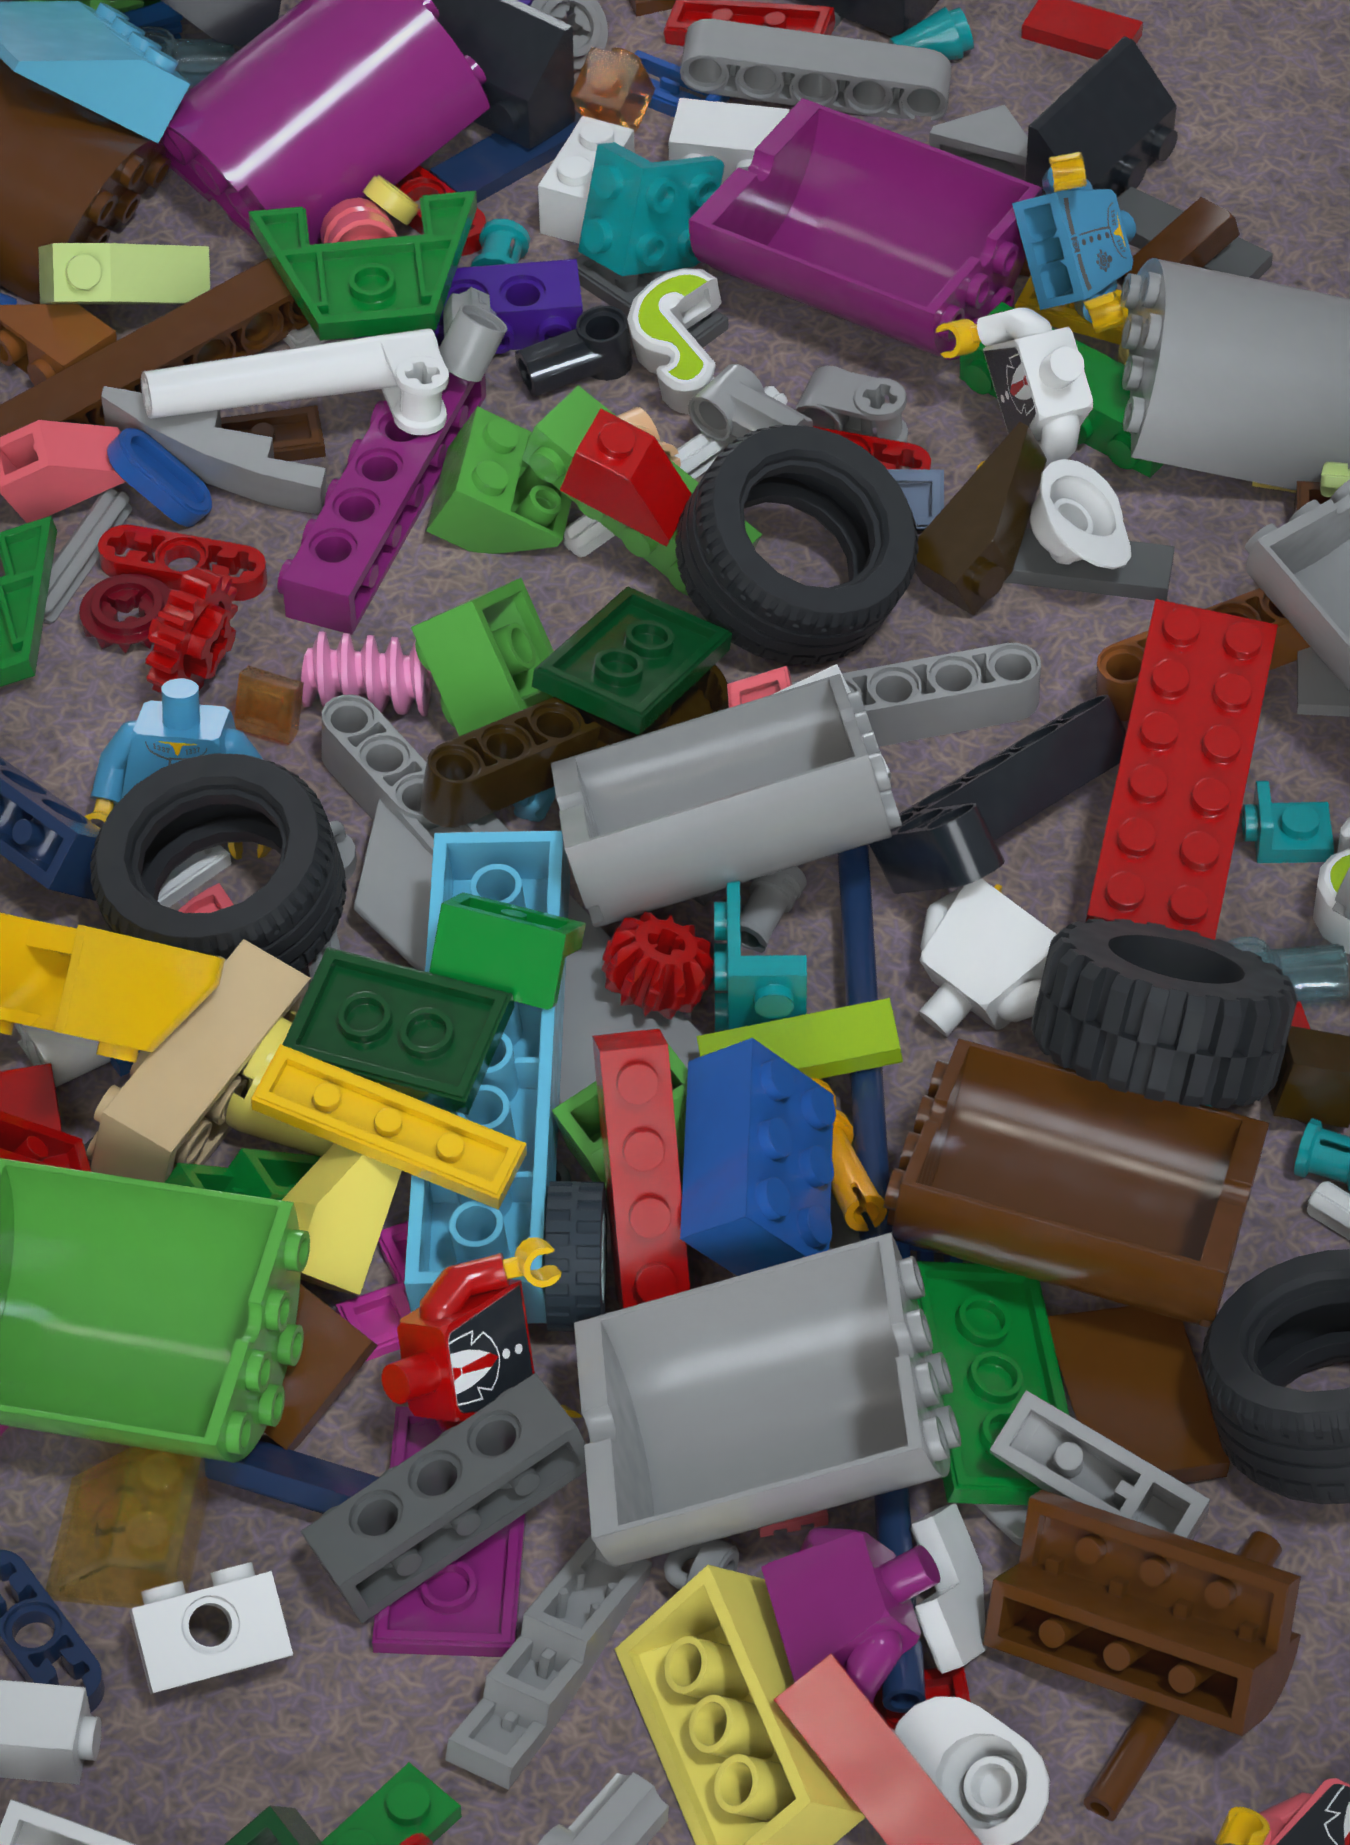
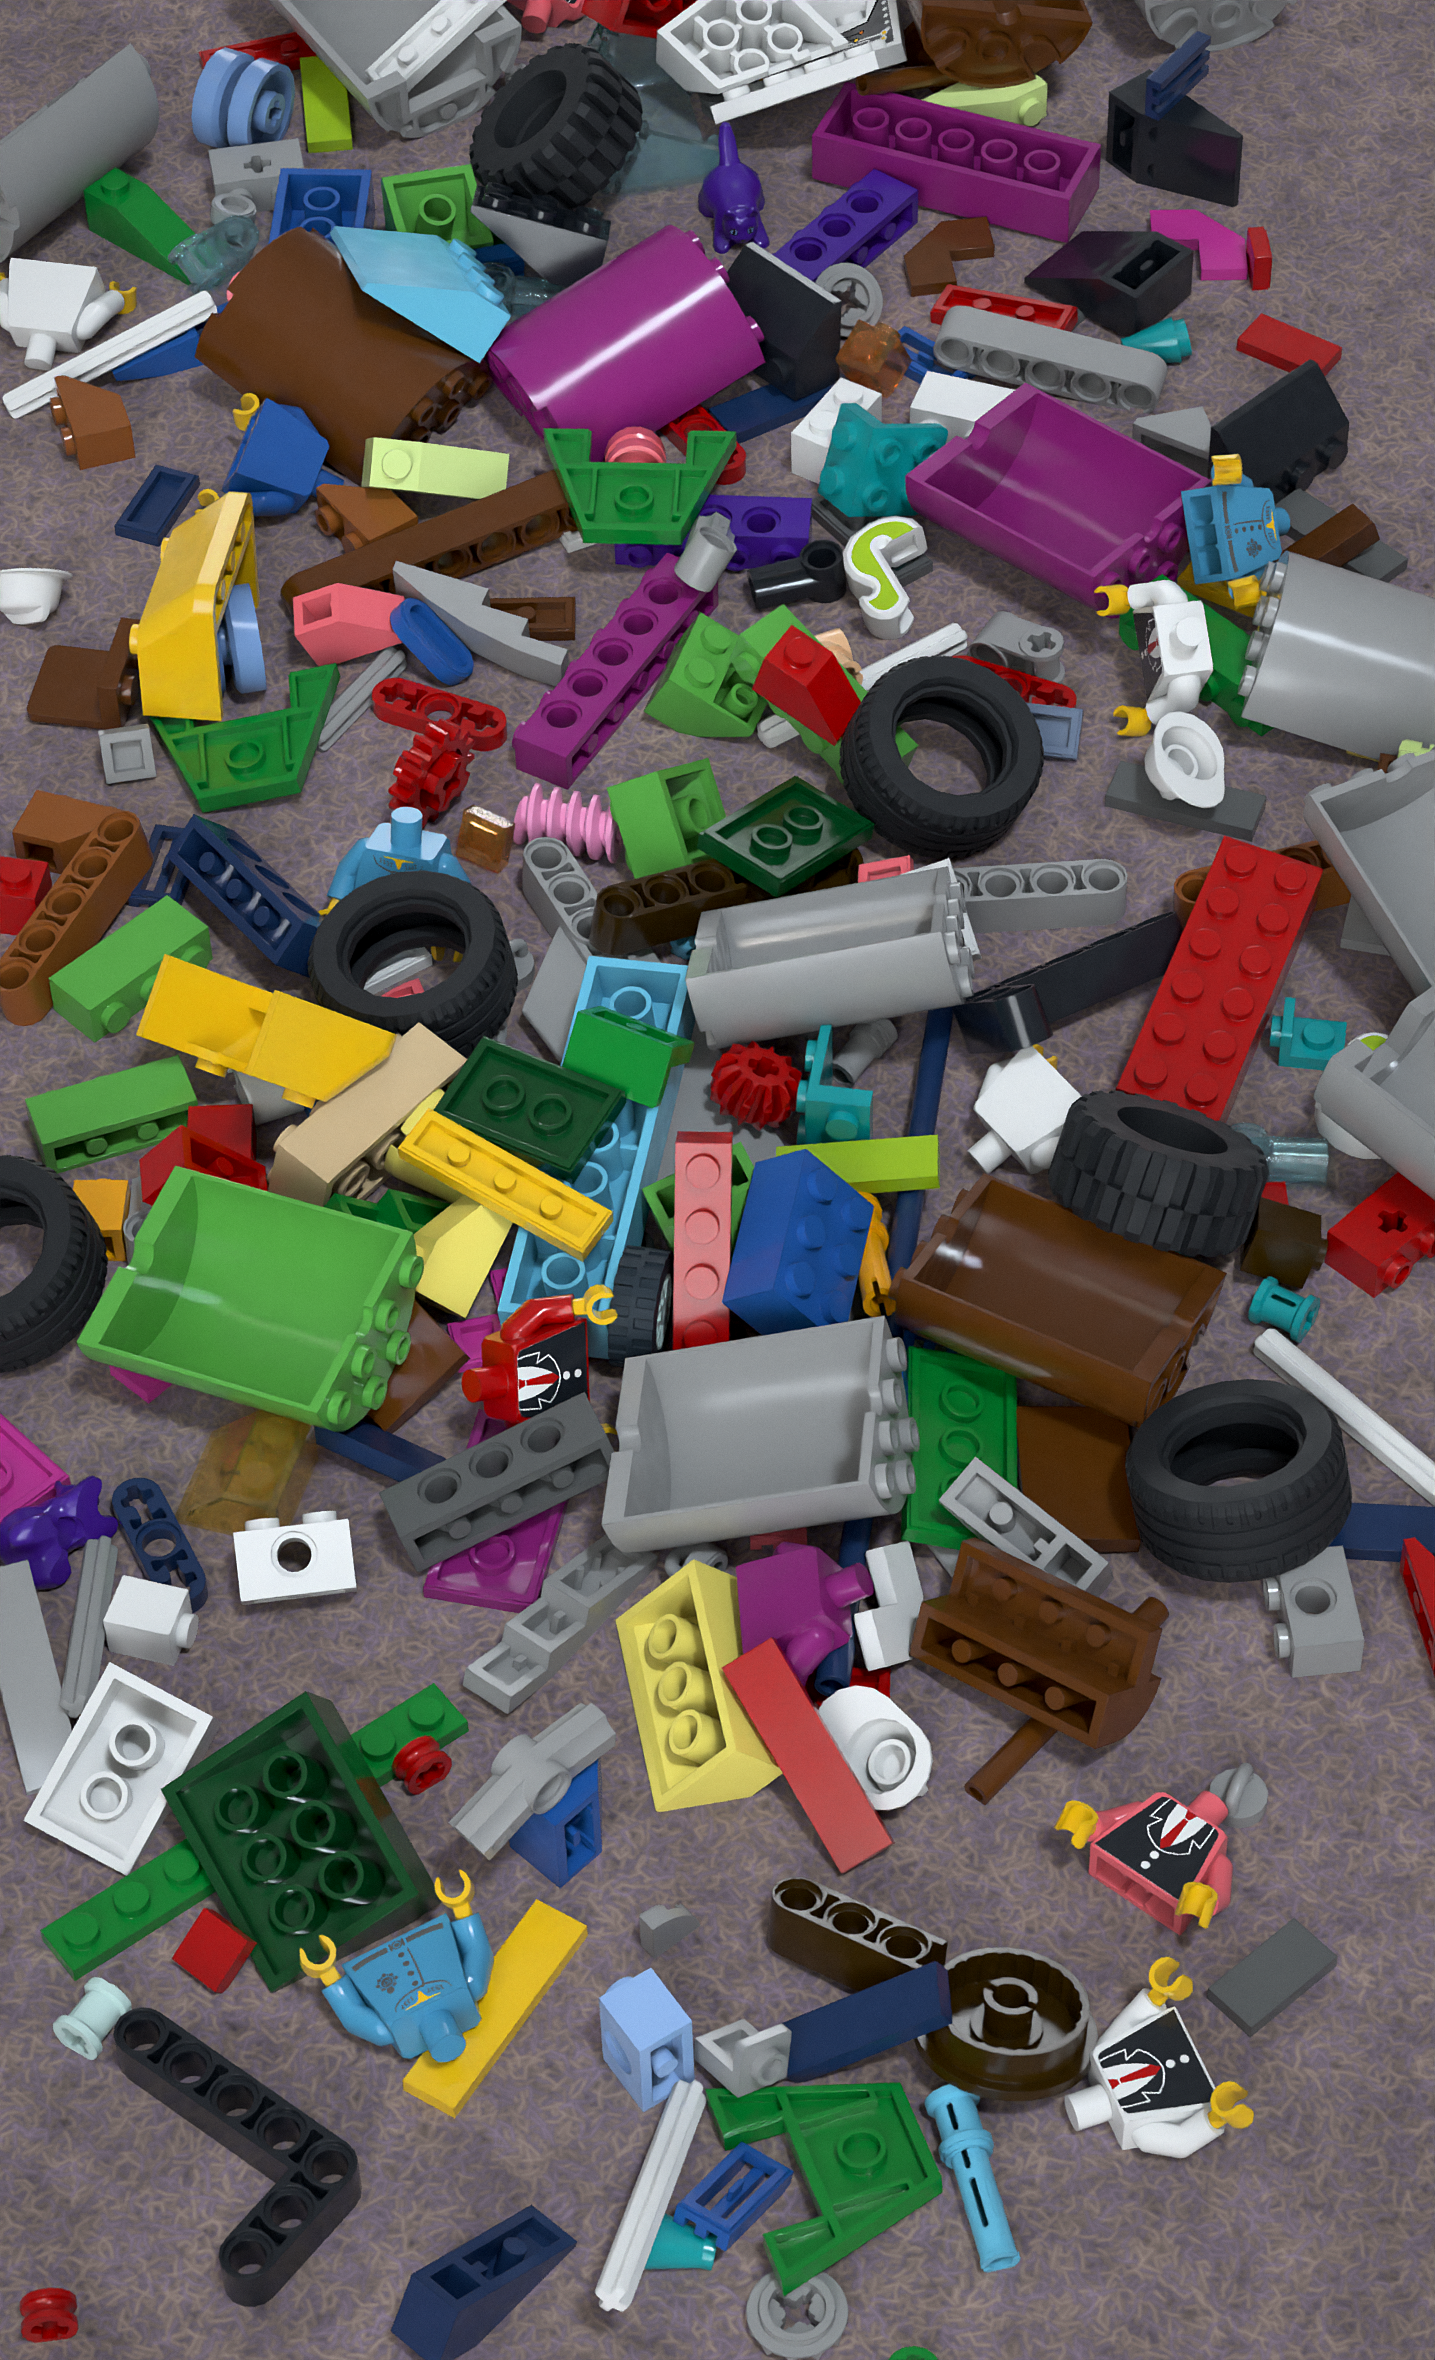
camera: 10 degrees right, 0 degrees up
dark red gear [79,574,171,654] -> none
white axle [141,328,449,435] -> none
light yellow tile [363,175,420,226] -> none
teal bush [470,218,530,267] -> none
light grey piece [688,364,813,441] -> none
dark brown slope [915,421,1047,616] -> none

